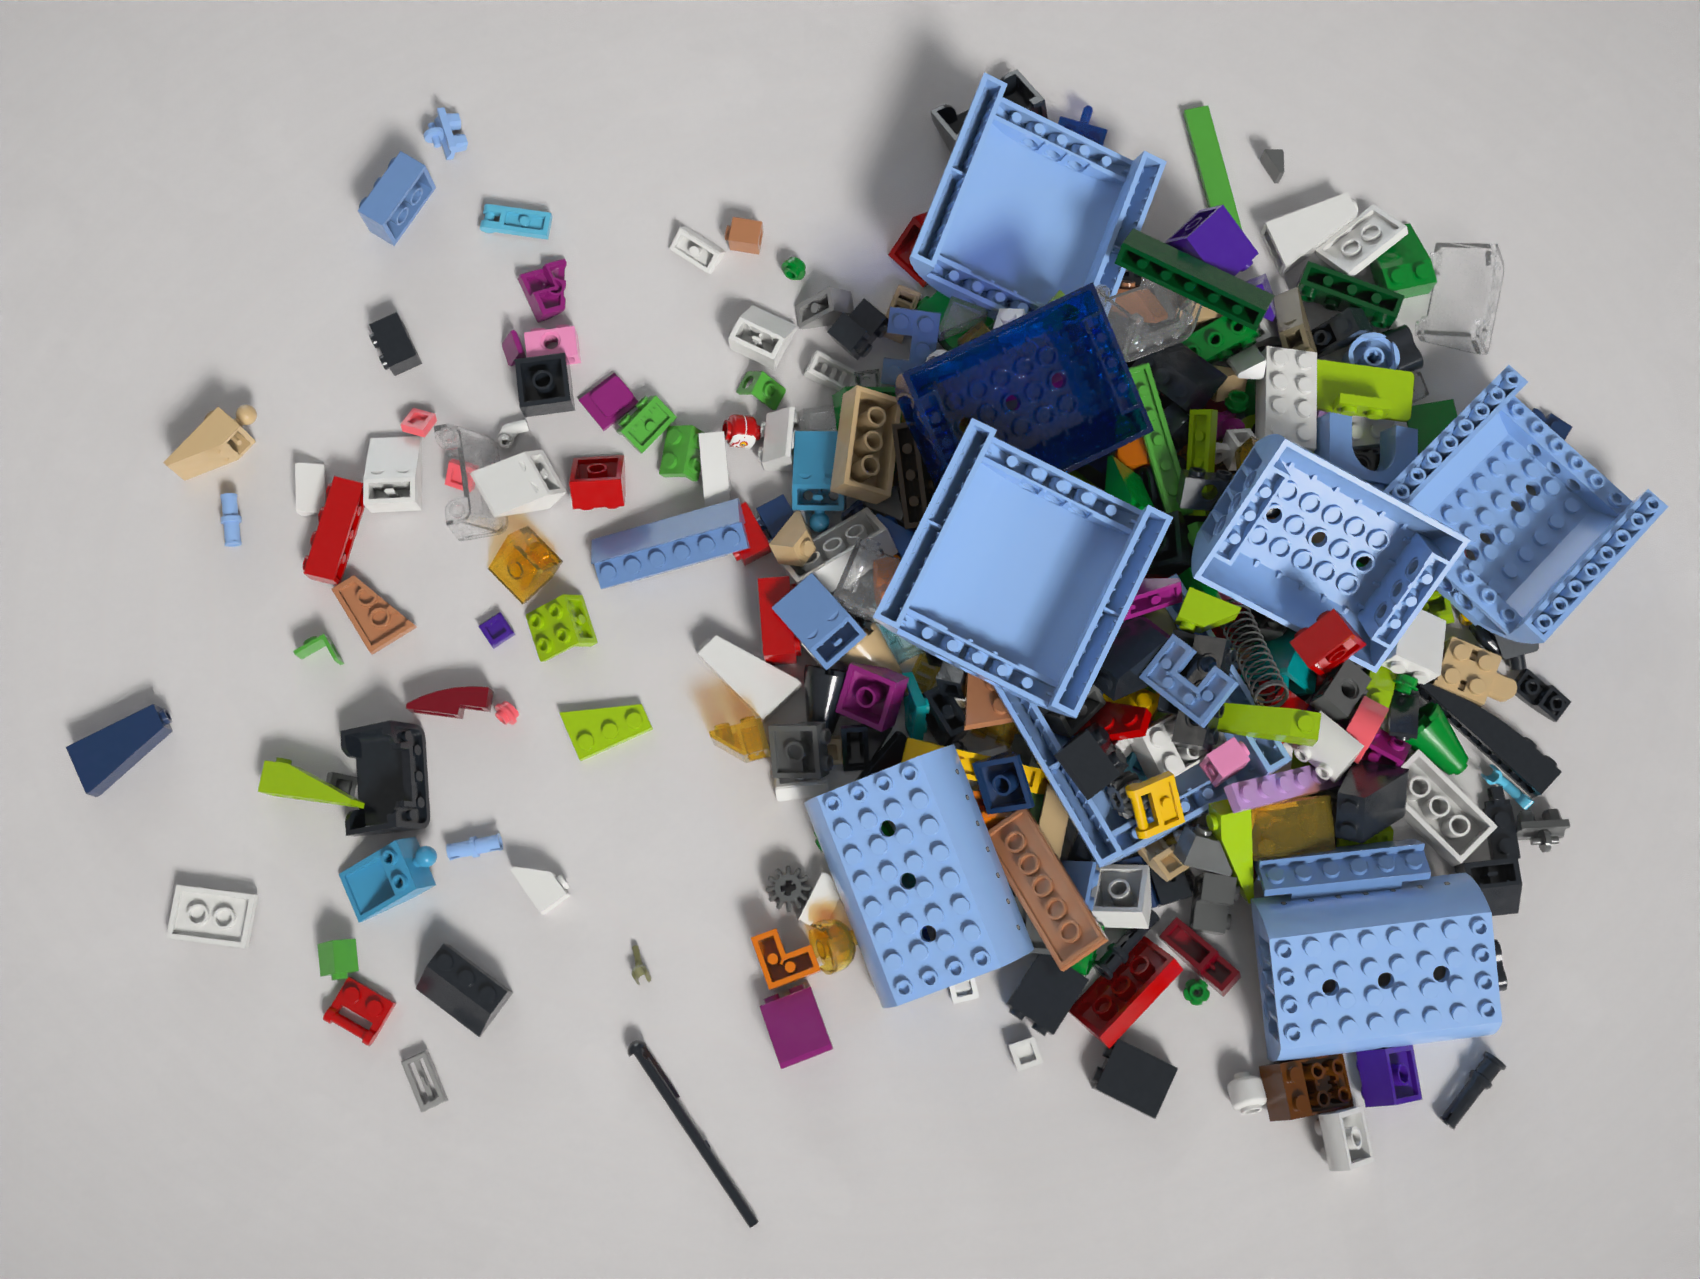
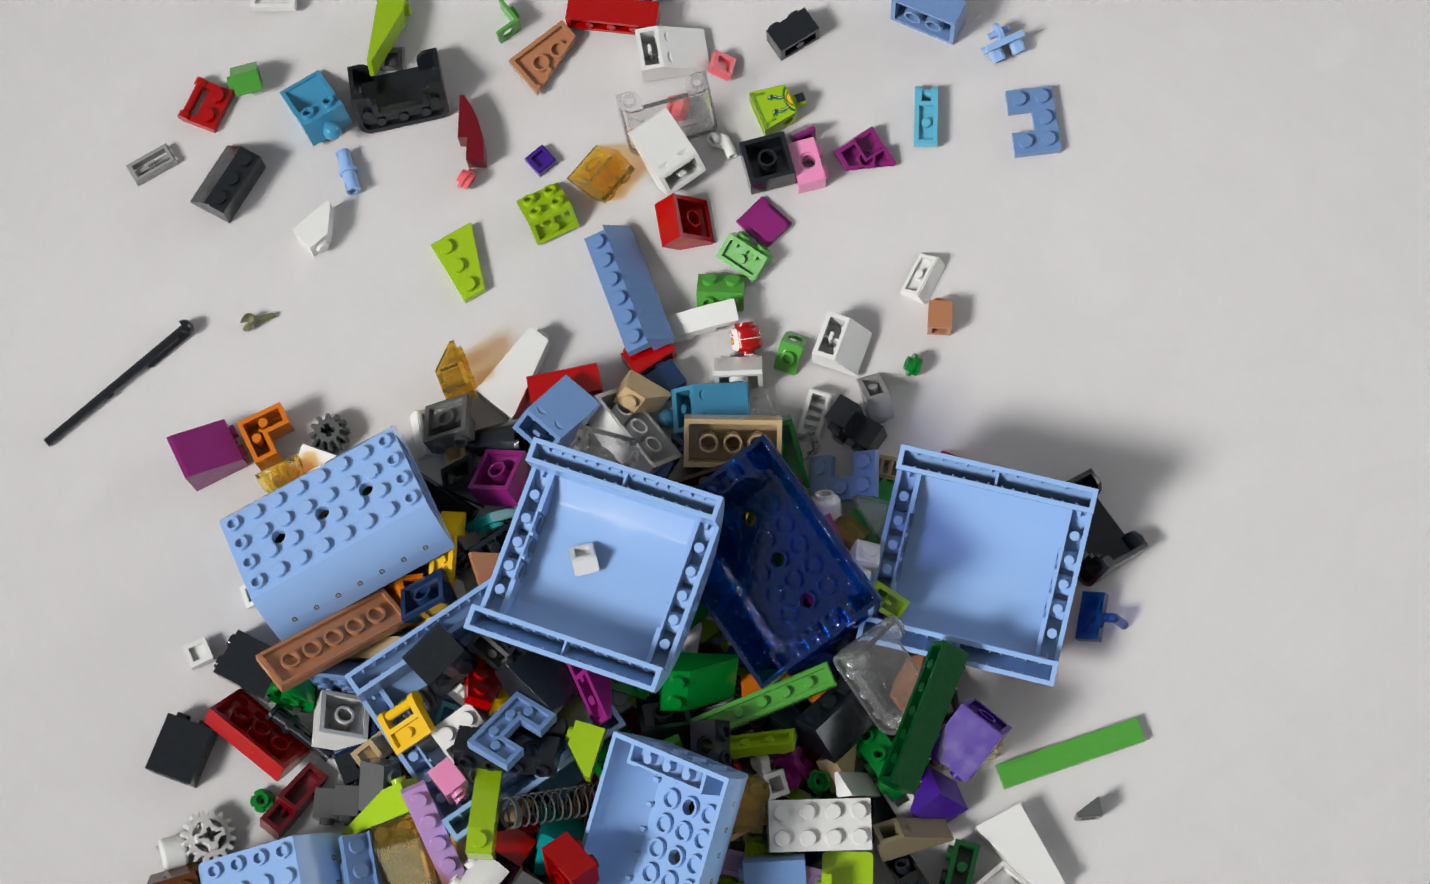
camera: 90 degrees right, 5 degrees down
none -> white gear [180,809,236,862]
none -> white slope [569,542,599,576]
none -> lime torso [749,85,807,136]
none -> medium blue plate [1005,86,1061,158]

